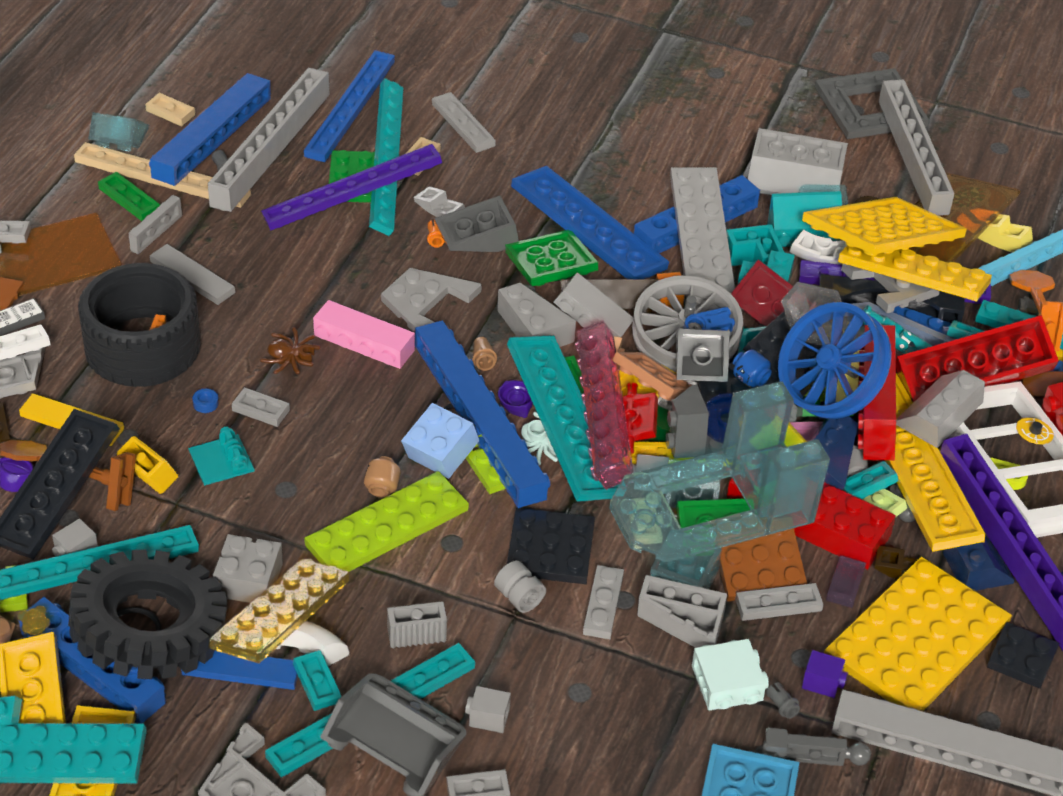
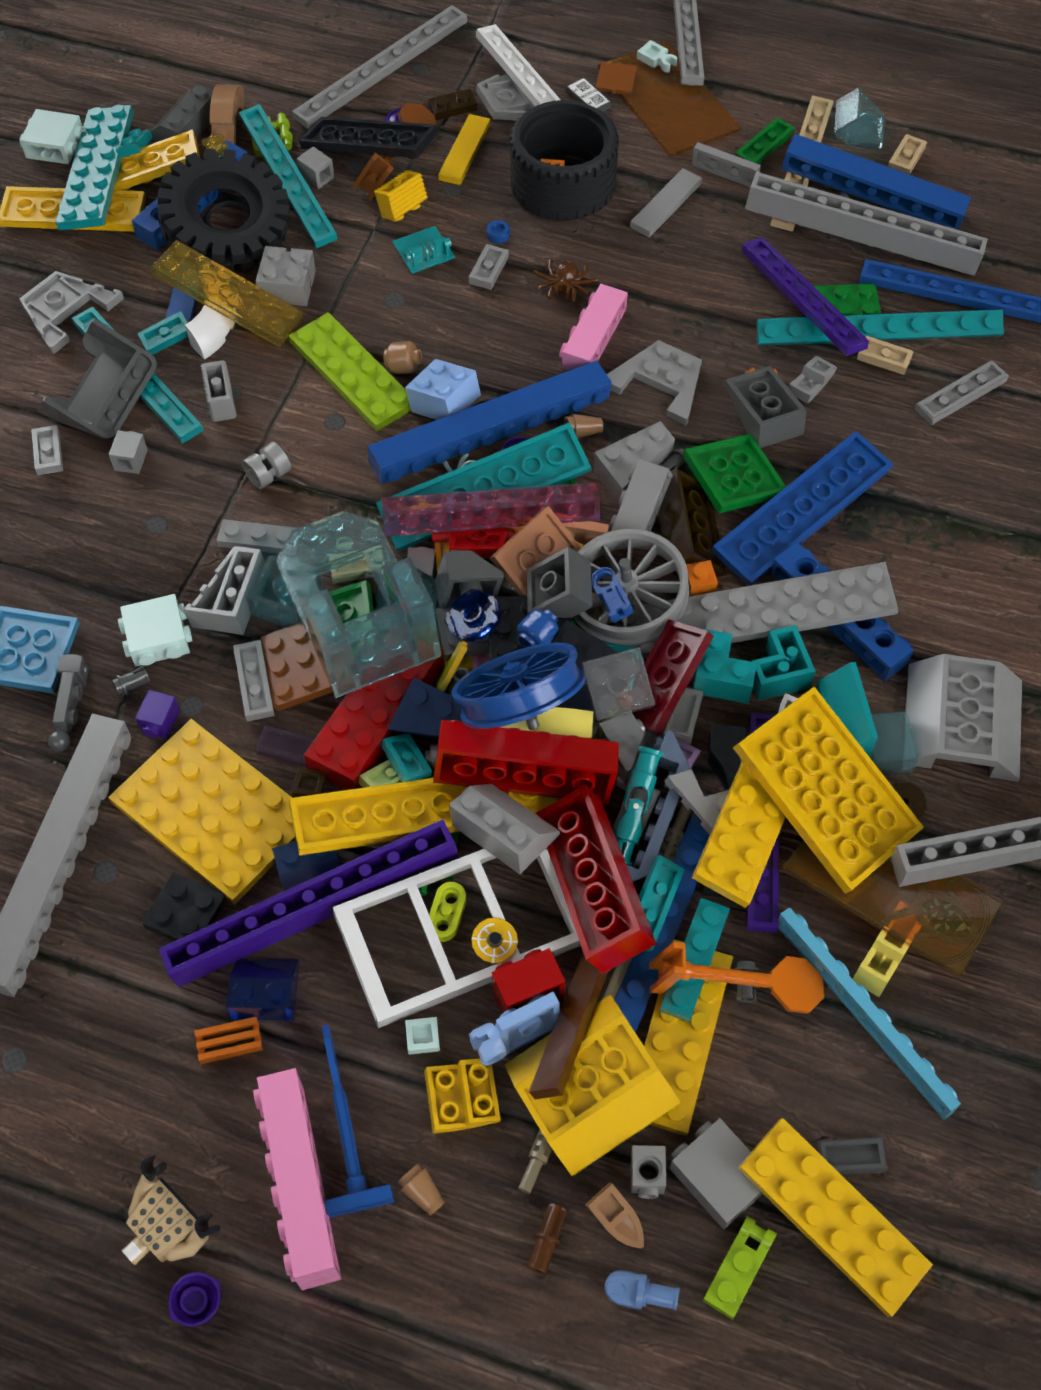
camera: 90 degrees right, 15 degrees up
black plate [506,508,595,585] -> none

